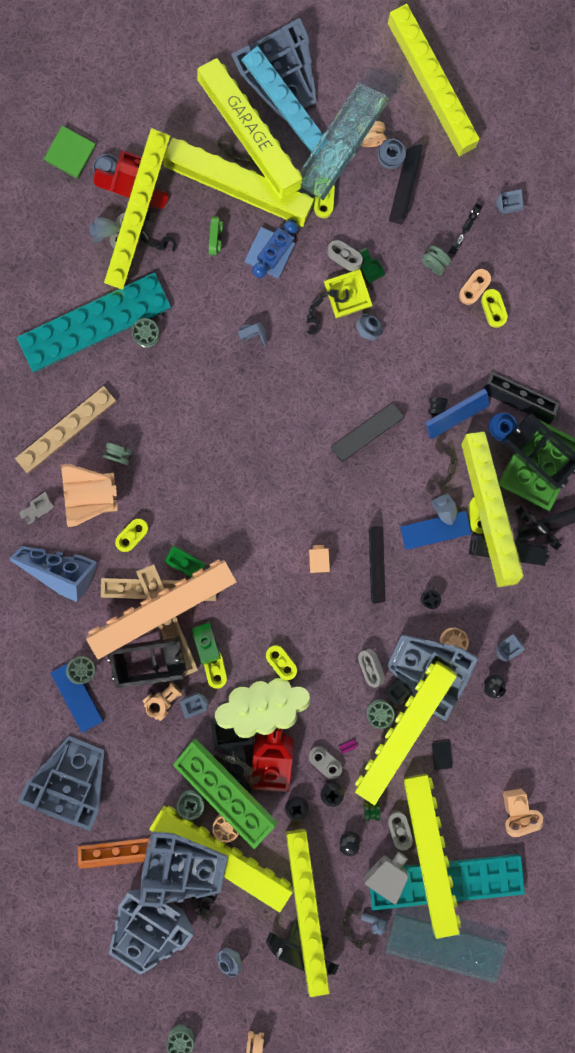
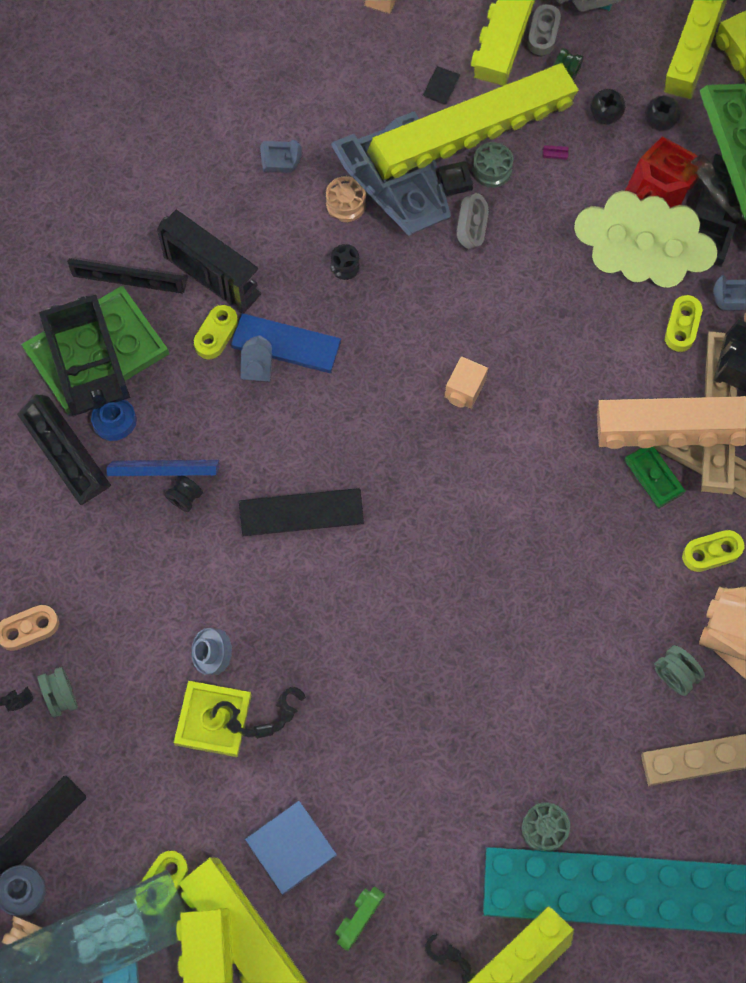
camera: 150 degrees left, 20 degrees down
green plate [192,622,221,665] -> none
sand blue plate [238,323,267,347] -> none
blue plate [252,219,299,278] -> none
neon yellow plate [266,645,297,680] -> none
light grey plate [309,746,342,779] -> none
light grey plate [327,240,363,271] -> none
black piece [340,831,360,857] -> none
dark green plate [359,247,386,285] -> none
black slope [369,526,386,604] -> none
clear smoke piece [426,438,457,495] -> none
neon yellow brick [461,432,523,587] -> none
neon yellow plate [481,289,508,328] -> none
black piece [483,675,507,698] -> none
black piece [515,505,562,550] -> none

